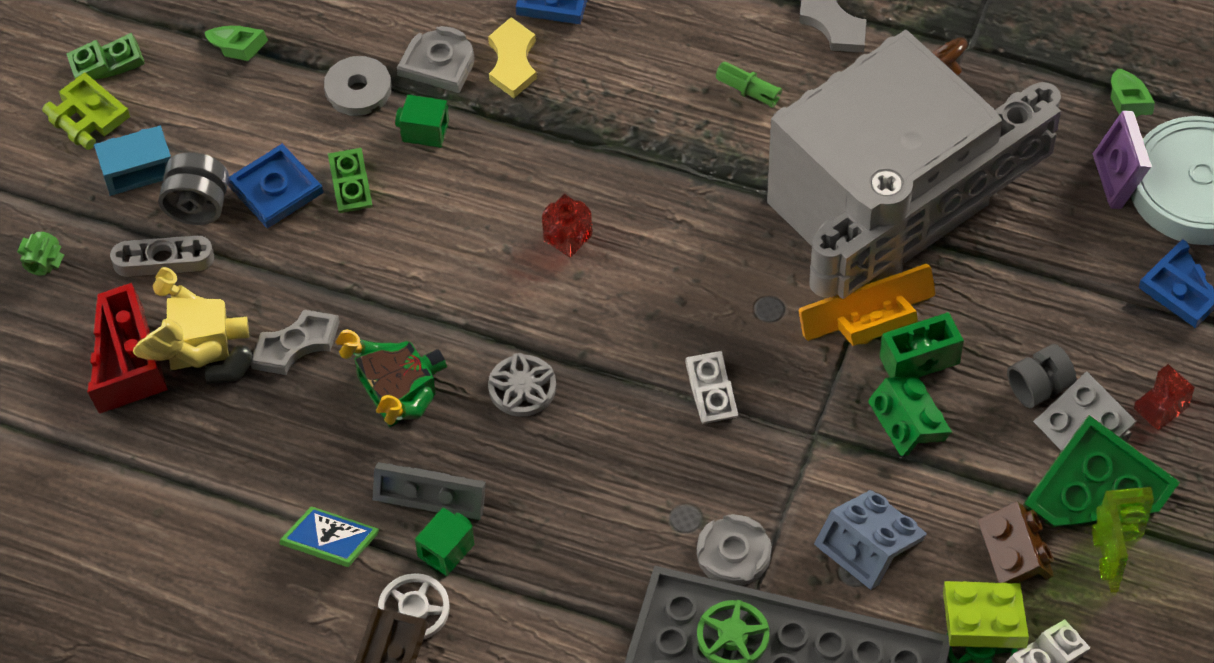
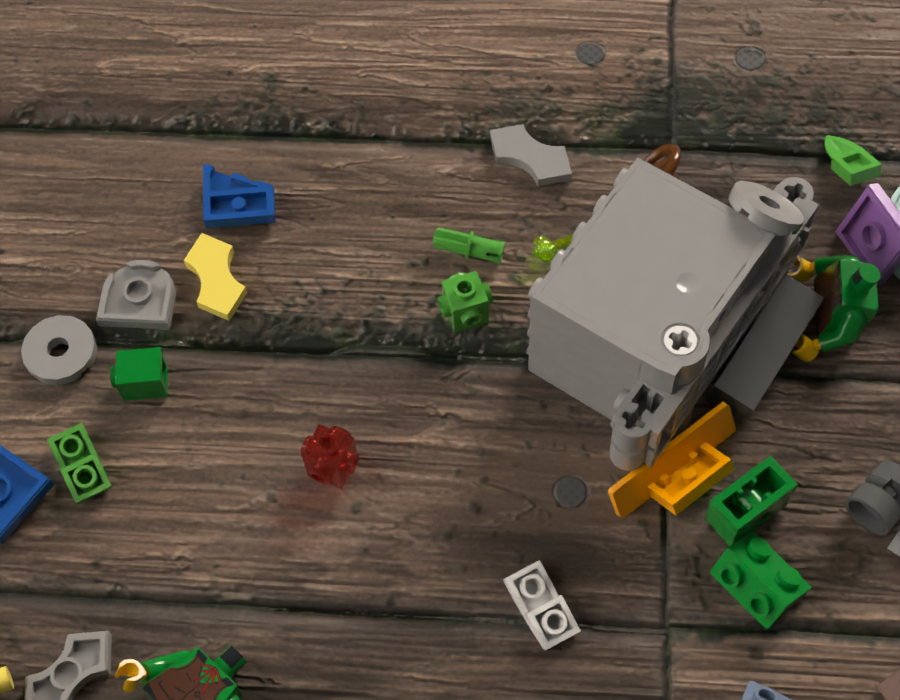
camera: 15 degrees left, 5 degrees up
light grey wheel [488,353,556,416] -> none
none -> bright green brick [437,271,493,333]
none -> dark grey brick [705,274,824,415]
none -> light grey tile [728,181,804,236]
none -> green torso [788,255,880,362]

